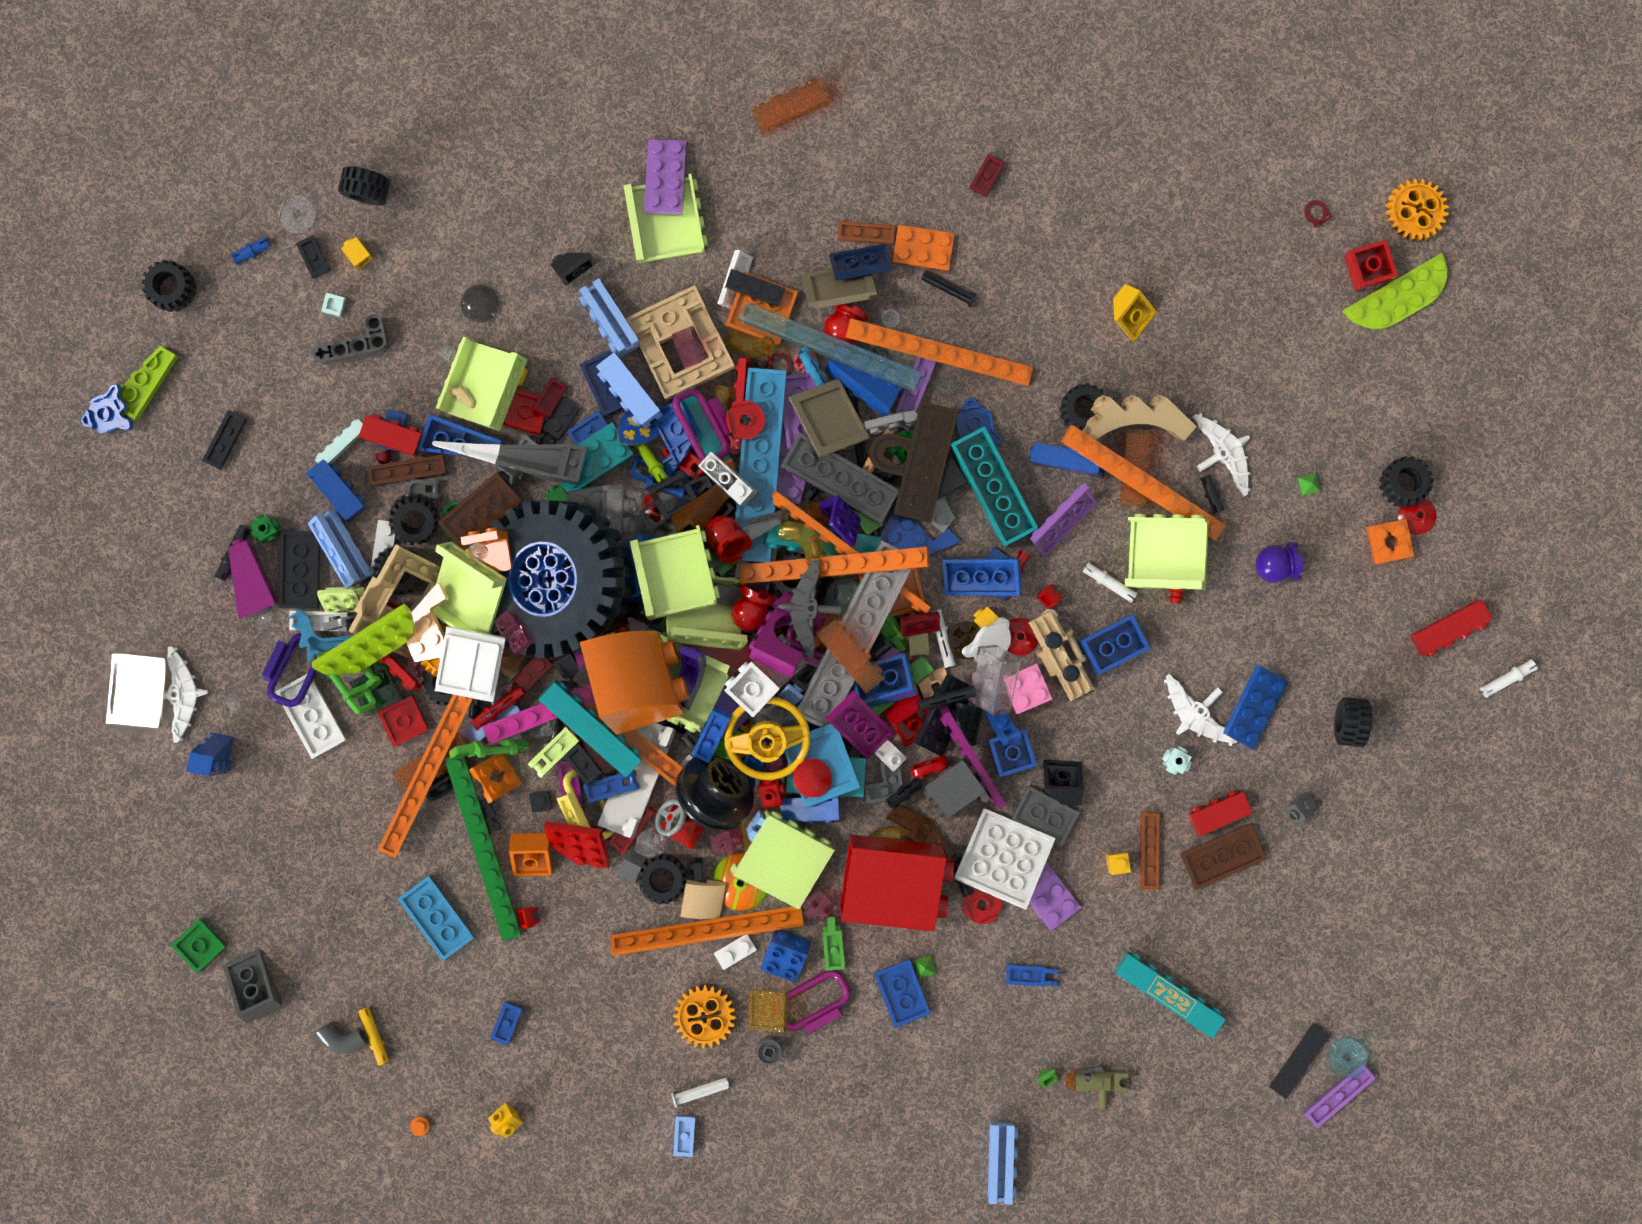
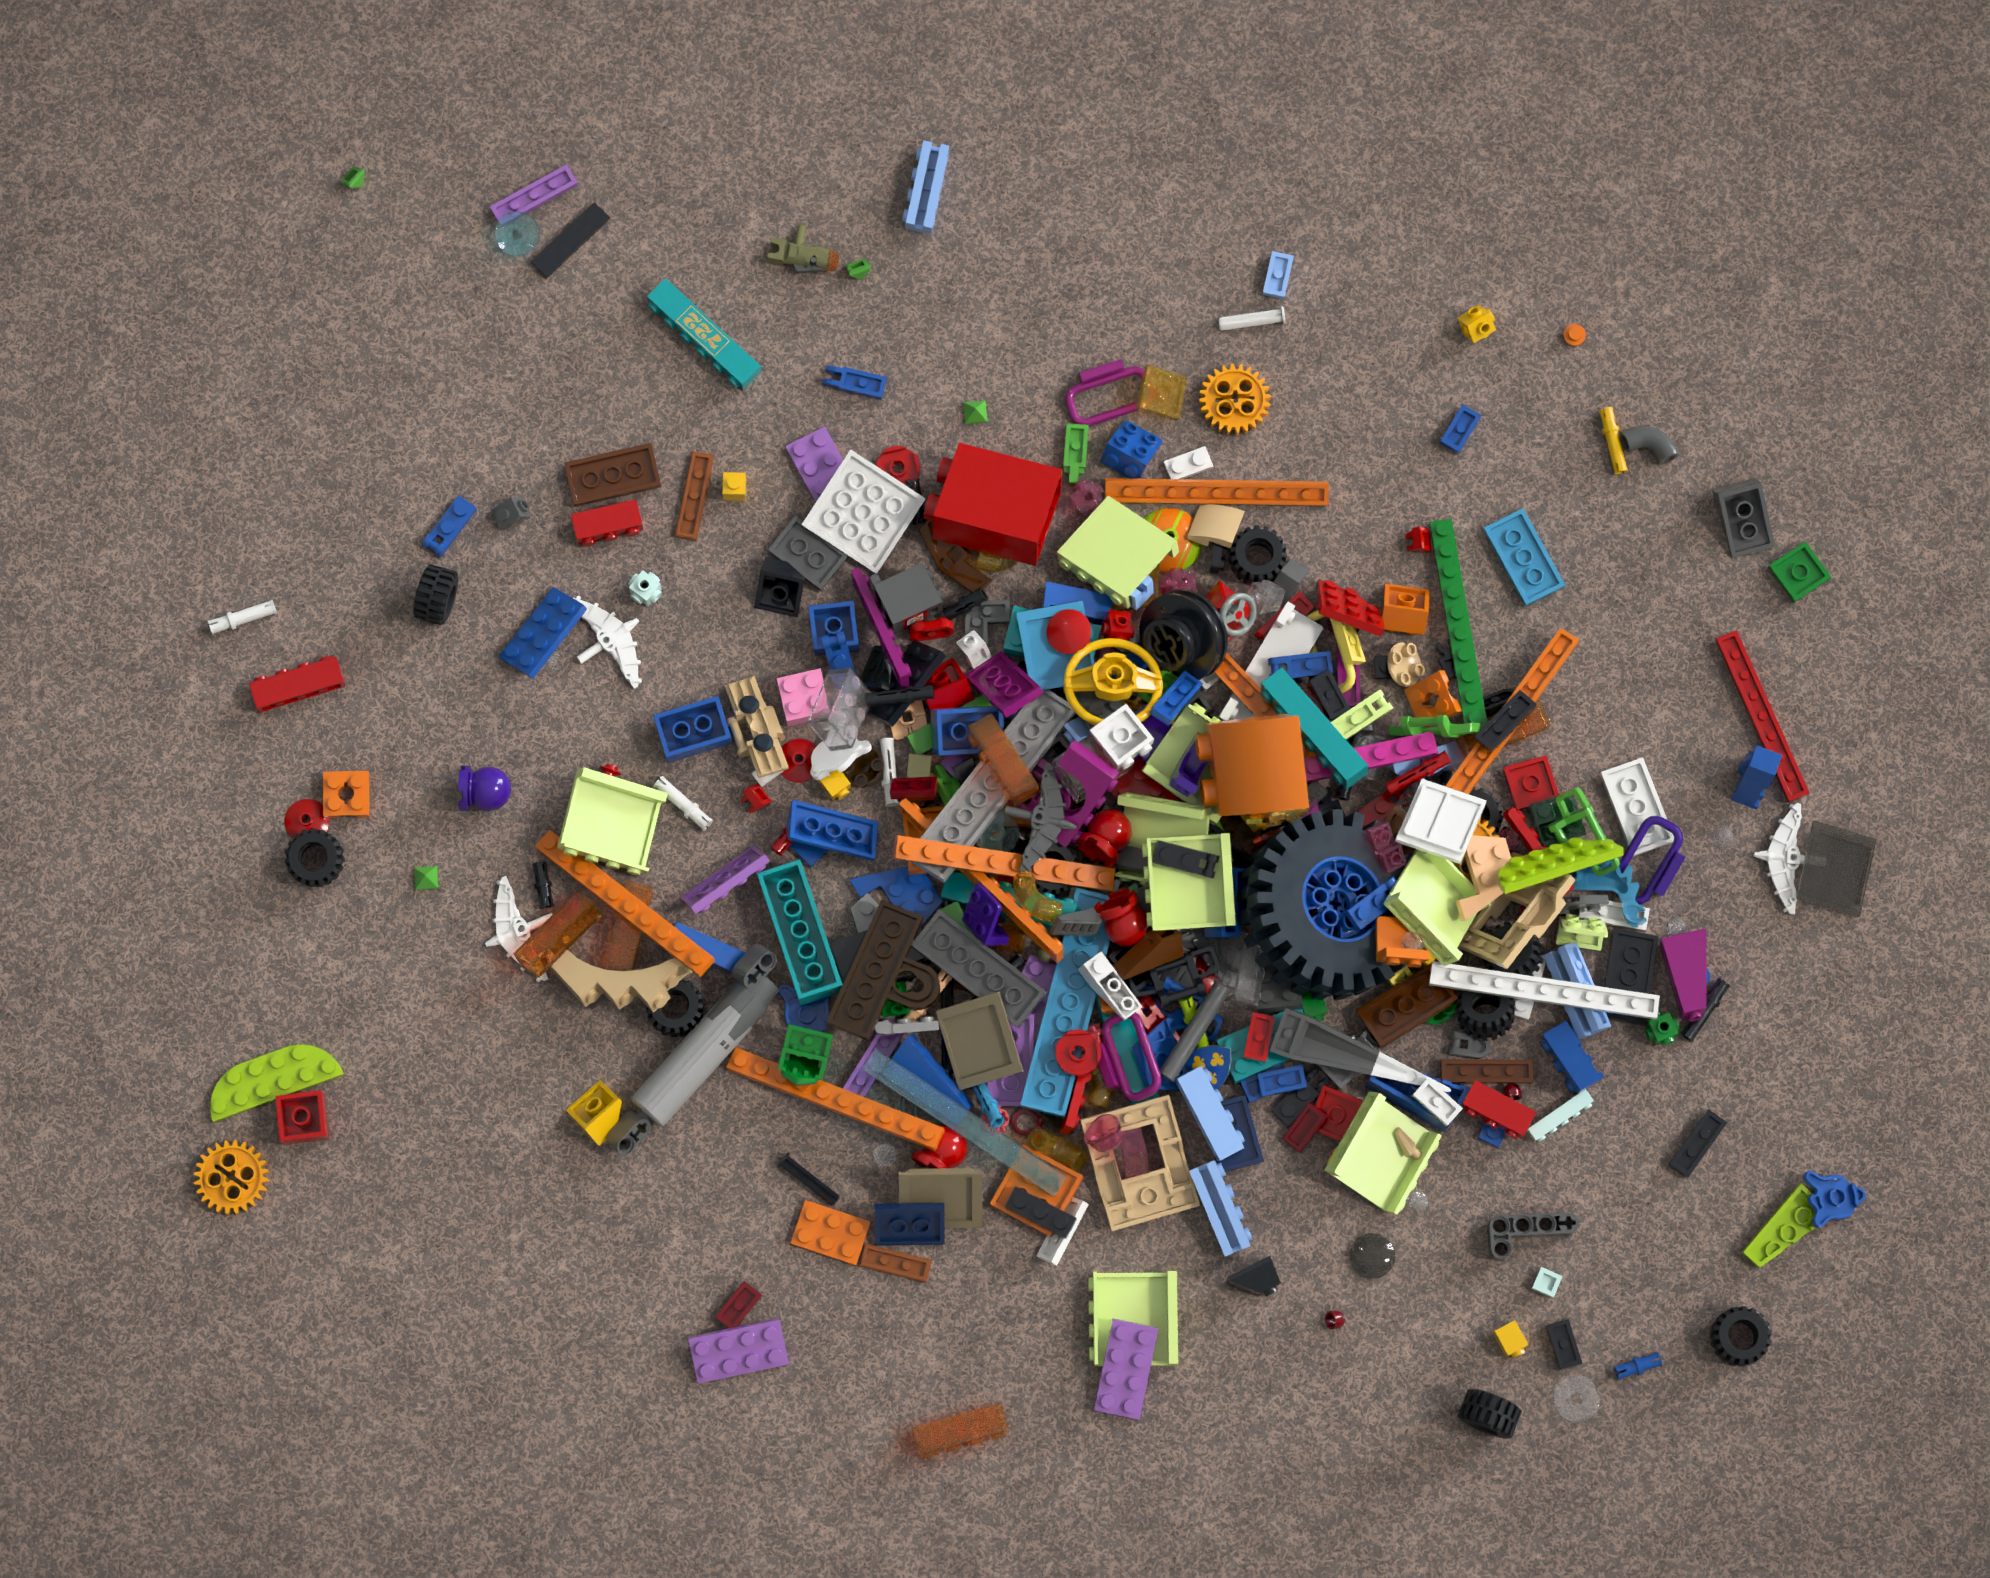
camera: 170 degrees left, 10 degrees down
dark grey wheel [757,1036,782,1065] -> none
blue plate [874,958,931,1028] -> none
dark red piece [1304,200,1332,228] -> none
none -> bright green slope [340,167,365,188]
none -> blue plate [422,495,477,558]
none -> clear orange brick [513,891,602,978]
none -> piece [606,944,779,1155]
none -> medium lavender plate [688,1318,789,1384]
none -> green piece [777,1024,834,1086]
none -> clear pink helmet [1084,1114,1122,1153]
none -> black plate [1152,840,1220,879]
none -> dark grey piece [1159,982,1230,1082]
none -> red plate [1243,1012,1275,1063]
none -> blue plate [1257,1065,1307,1098]
none -> dark red hinge [1325,1310,1345,1330]
none -> blue plate [1344,876,1396,931]
none -> tan dish [1387,642,1425,687]
none -> white plate [1412,1078,1463,1126]
none -> white plate [1429,961,1660,1020]
none -> black plate [1474,690,1537,753]
none -> red plate [1715,630,1810,803]

